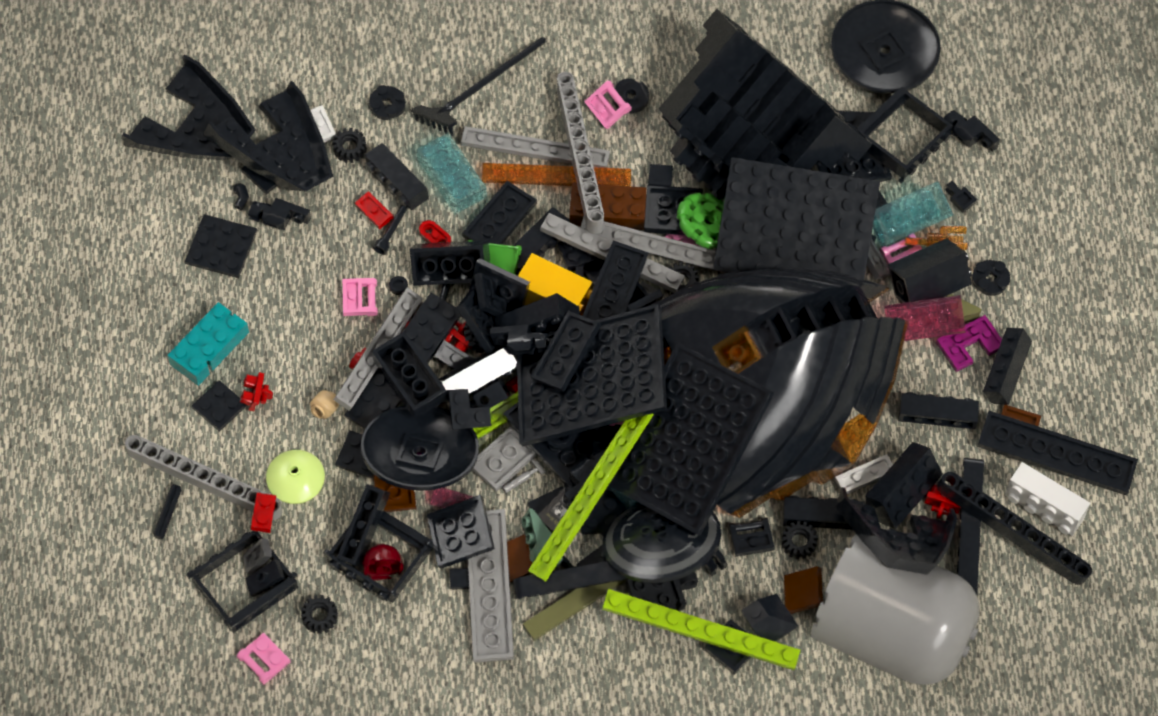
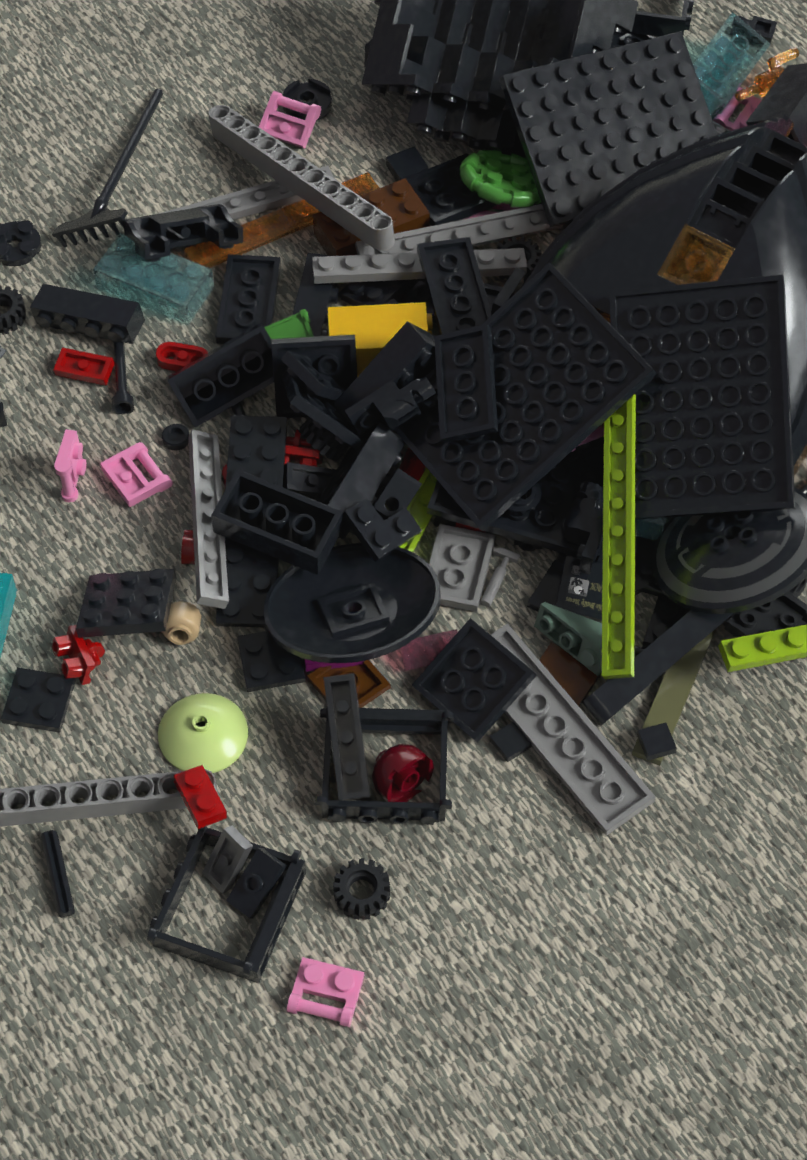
camera: 30 degrees left, 5 degrees down
none -> bright pink plate [54,429,86,503]
none -> black plate [76,568,177,638]
none -> black bracket [123,204,243,262]
none -> black tile [637,722,677,761]

